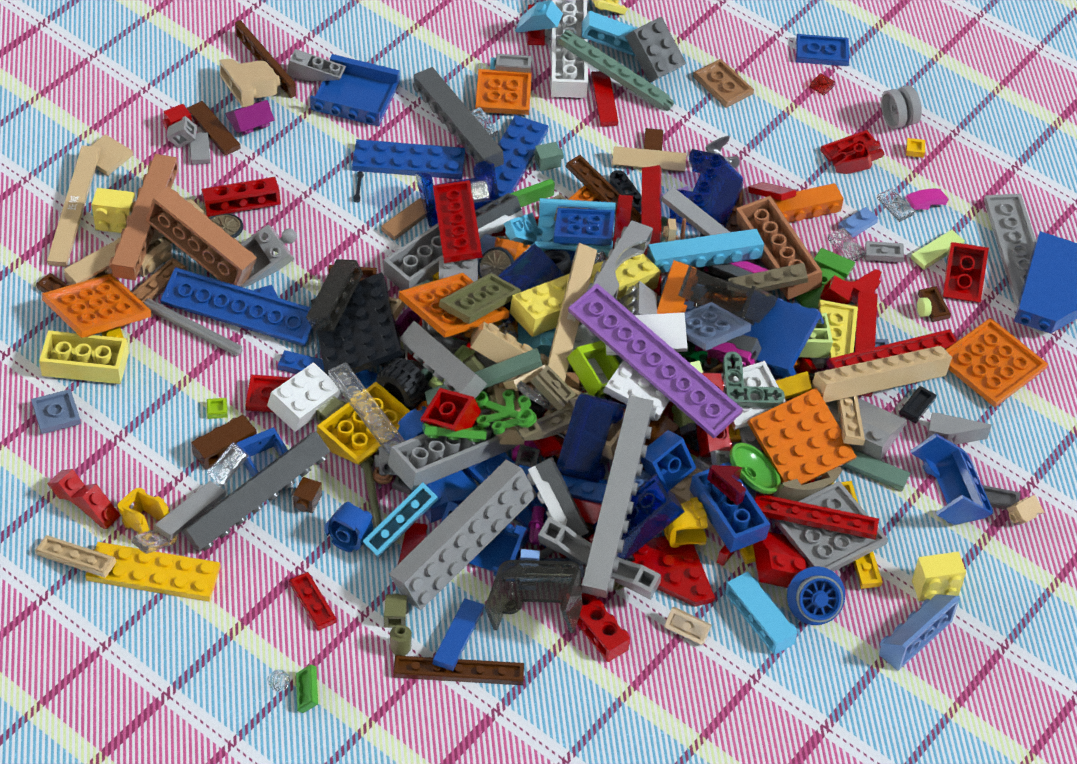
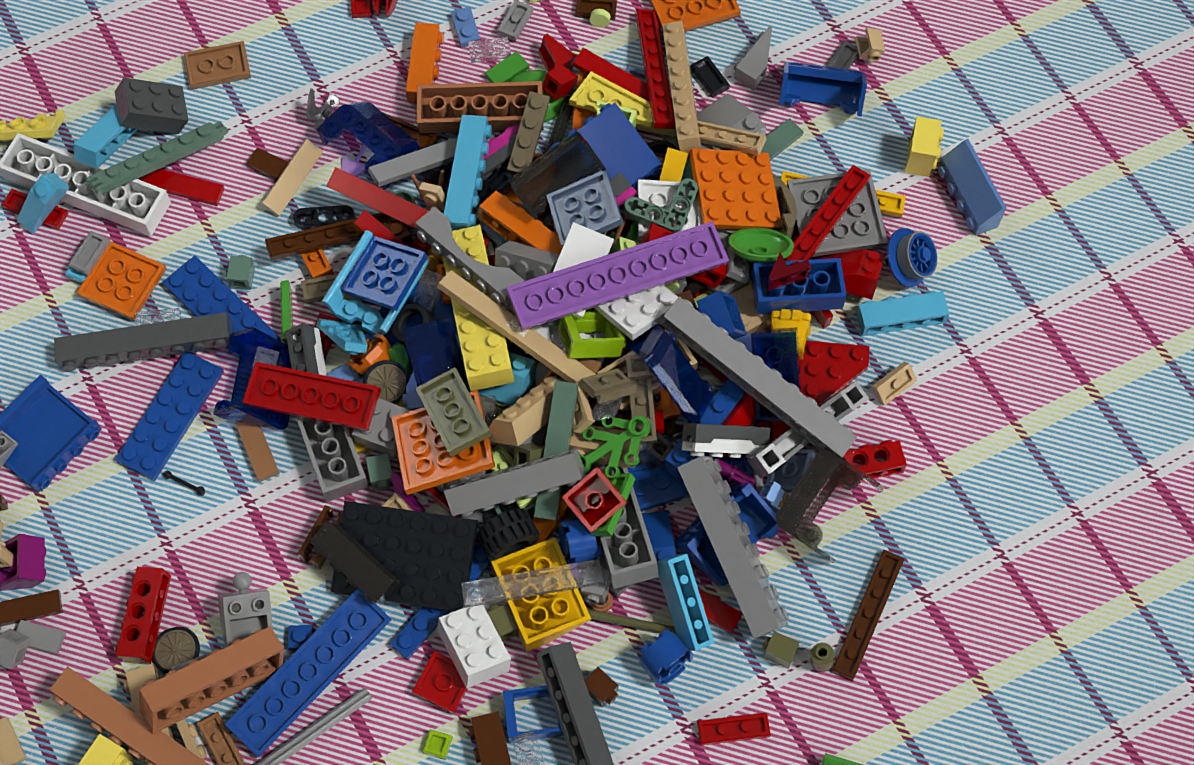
camera: 65 degrees left, 15 degrees up
blue tile [433,598,484,671] -> none
red tile [748,182,797,201] -> none

